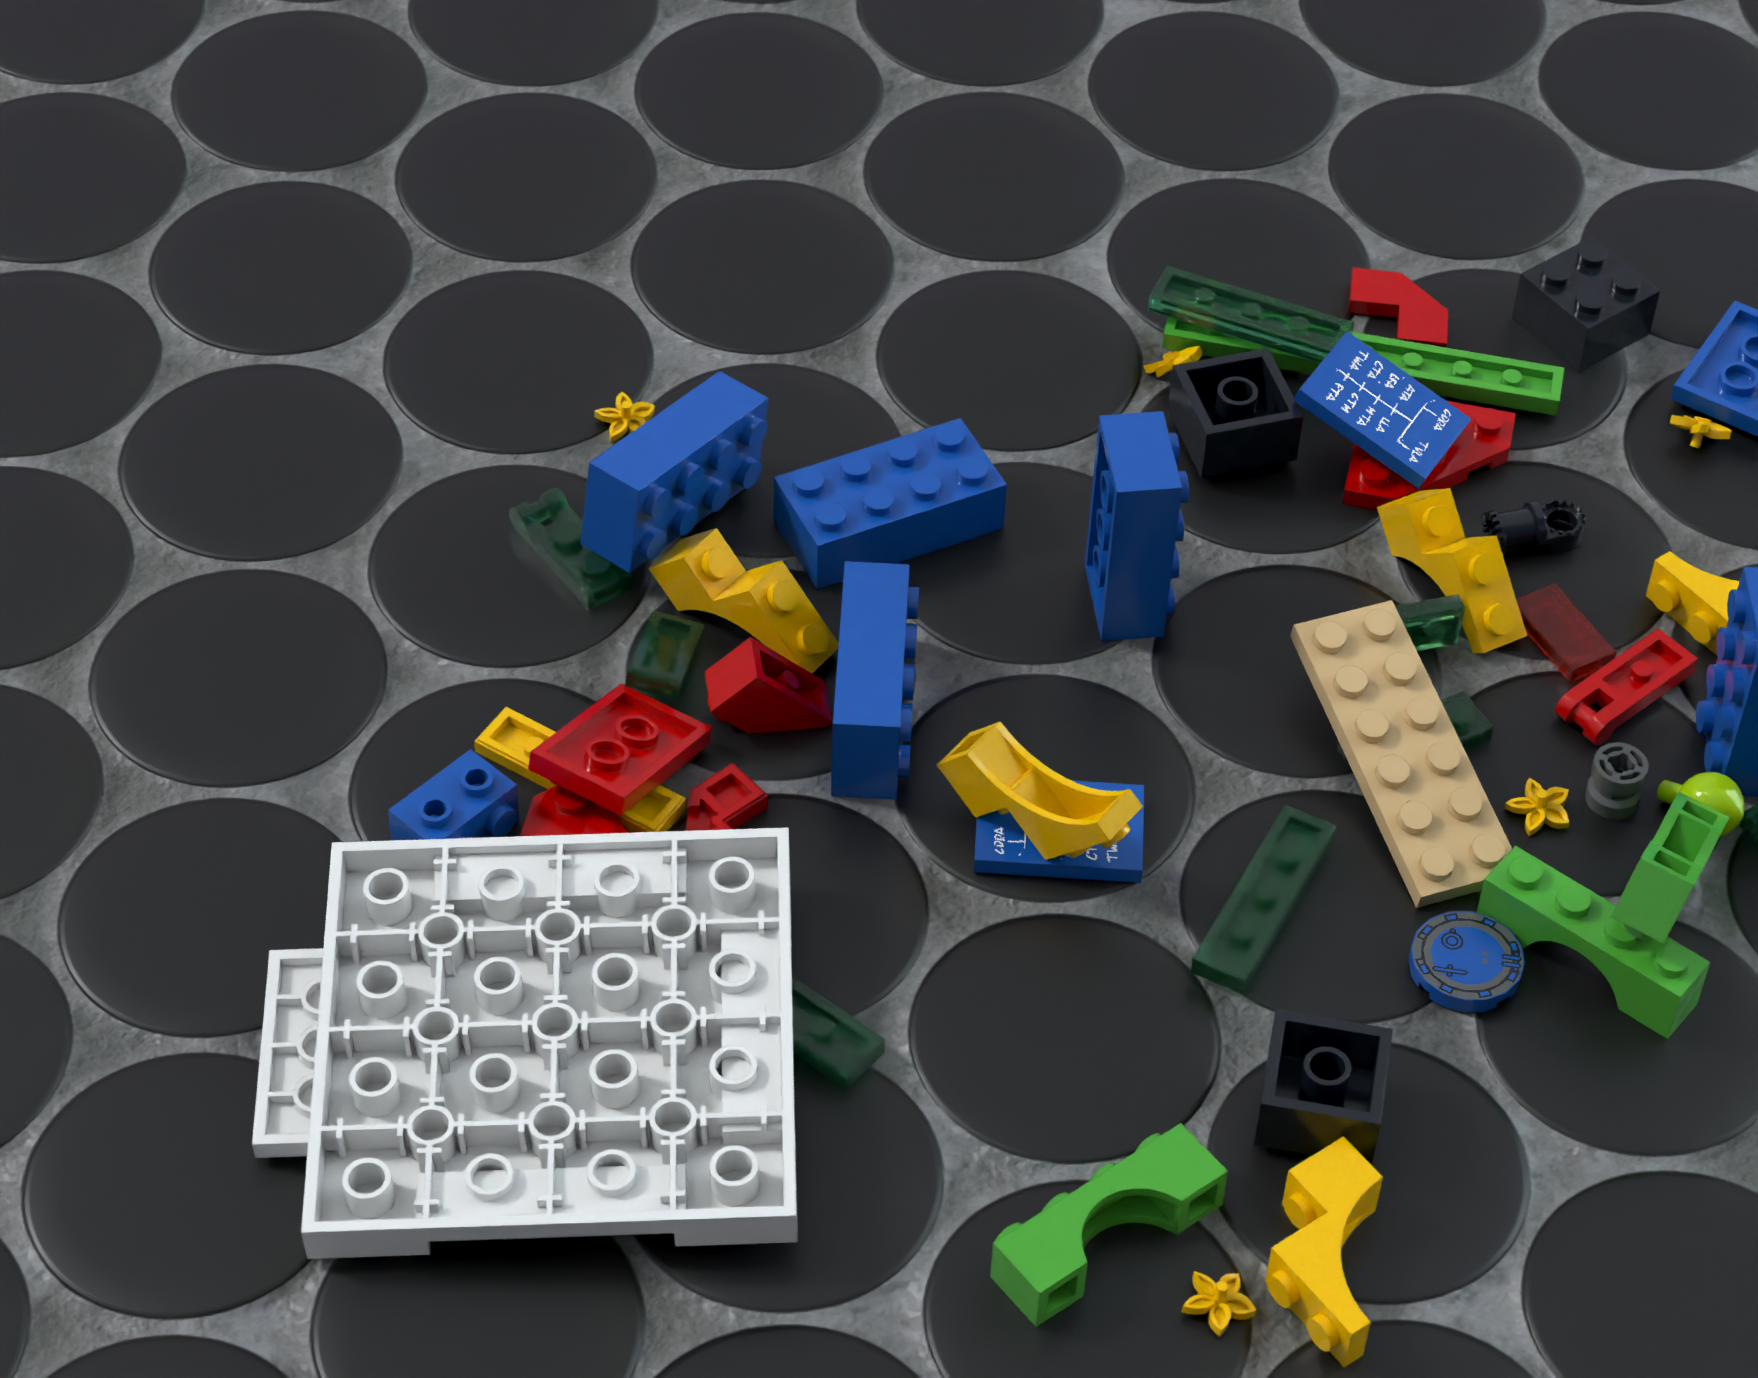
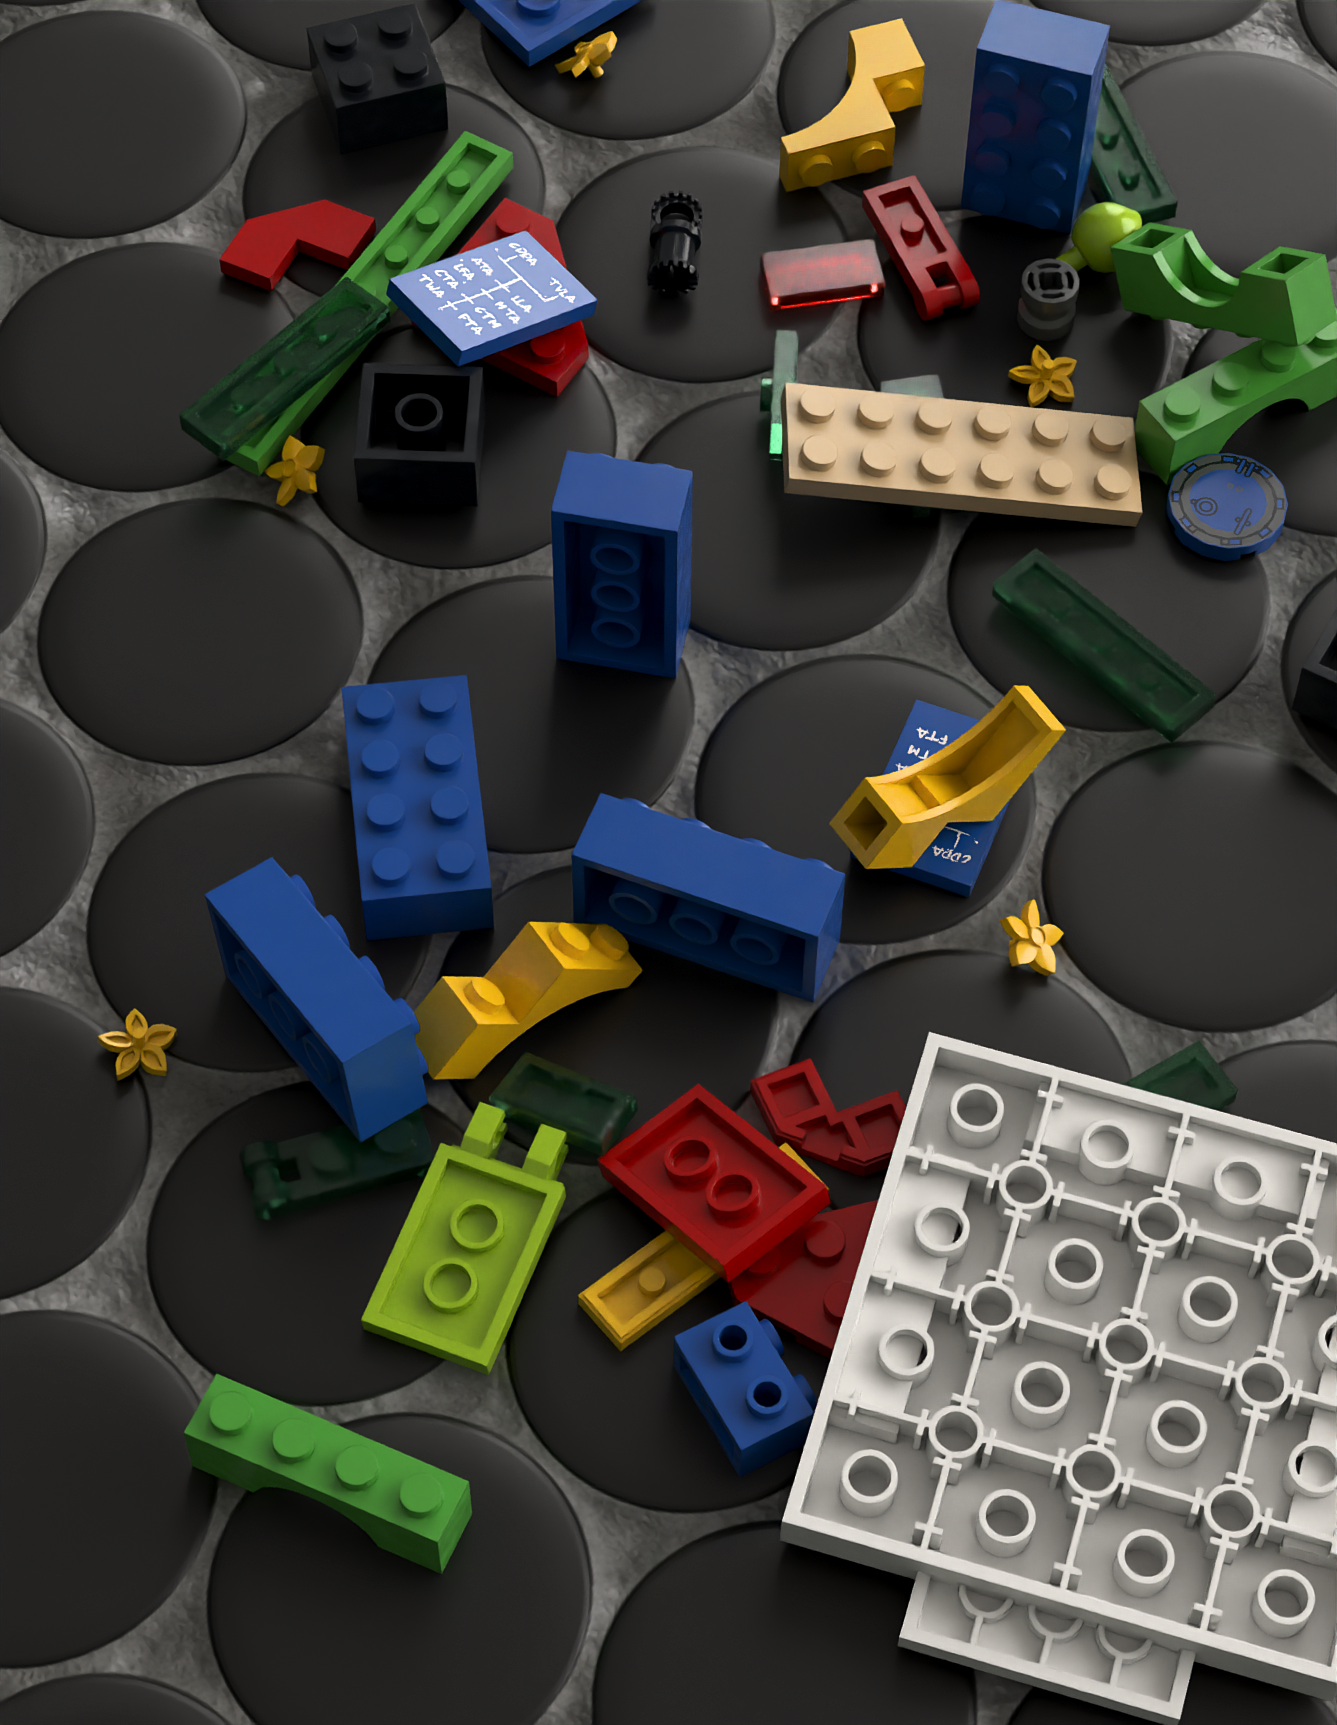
camera: 70 degrees left, 10 degrees up
red slope [705,637,833,734] -> none
yellow arch [1377,488,1527,653] -> none
none -> bright green arch [184,1374,472,1574]
none -> lime tile [361,1102,569,1375]
none -> yellow plant [999,899,1064,976]

